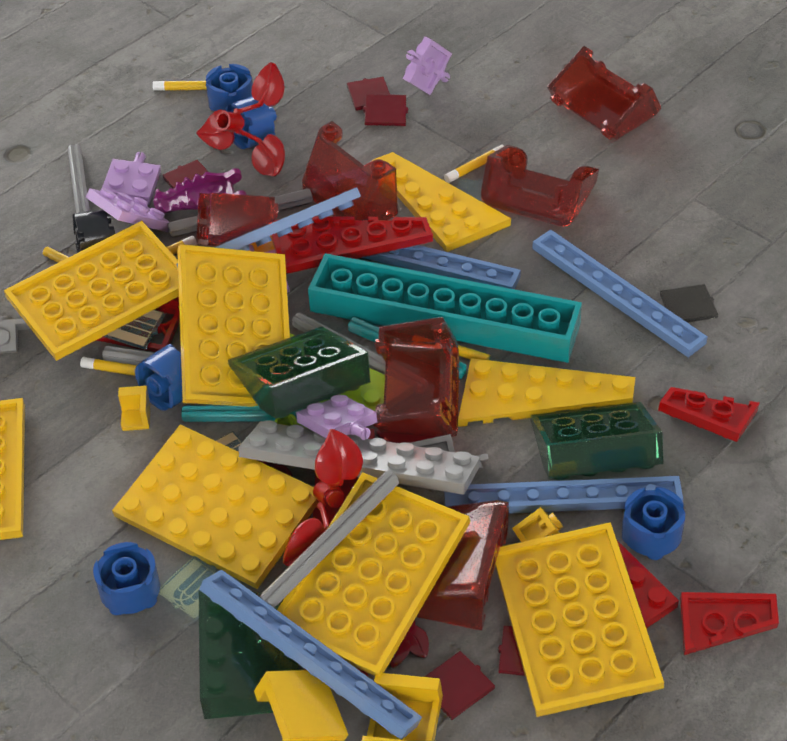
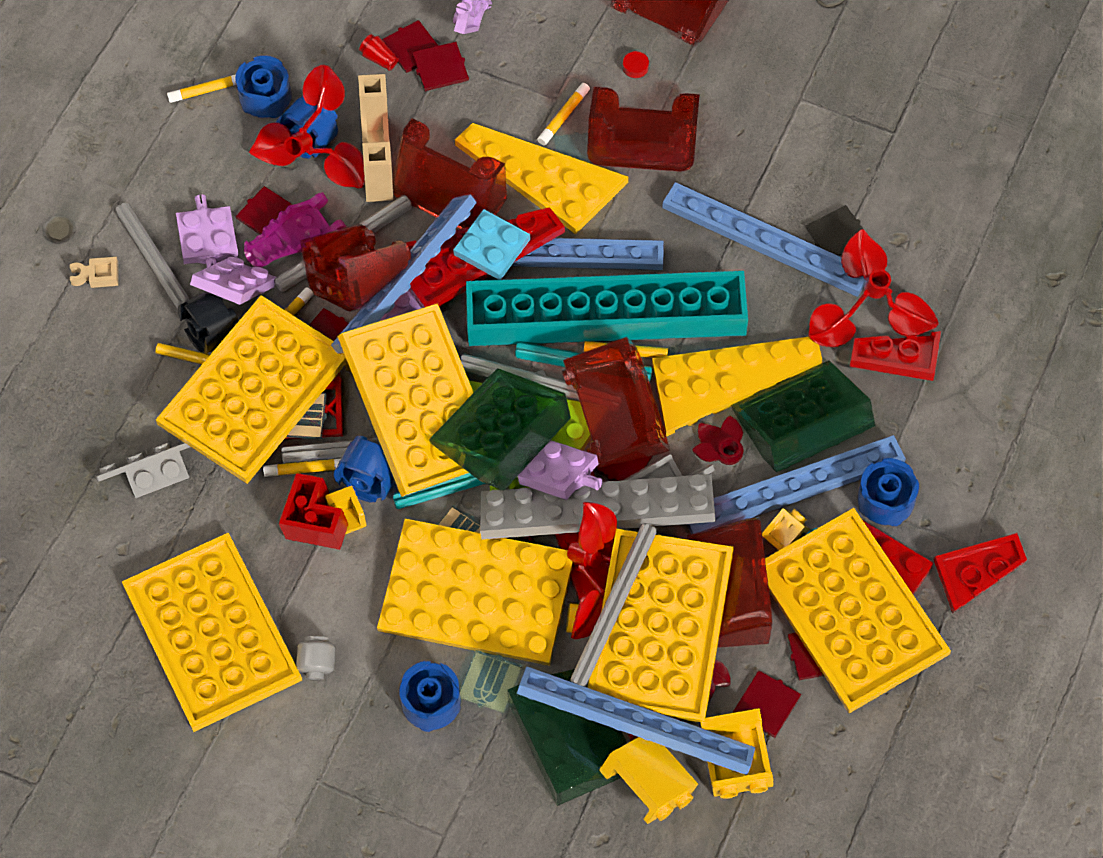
camera: 20 degrees left, 15 degrees up
none -> tan plate [70,257,118,288]
none -> red brick [279,473,349,550]
none -> light grey head [296,636,336,680]
none -> tan arch [358,74,393,202]
none -> red cone [359,34,399,71]
none -> medium azure plate [453,209,530,280]
none -> red tile [623,51,649,78]
none -> dark red plate [692,416,744,465]
none -> red plant [808,229,939,347]

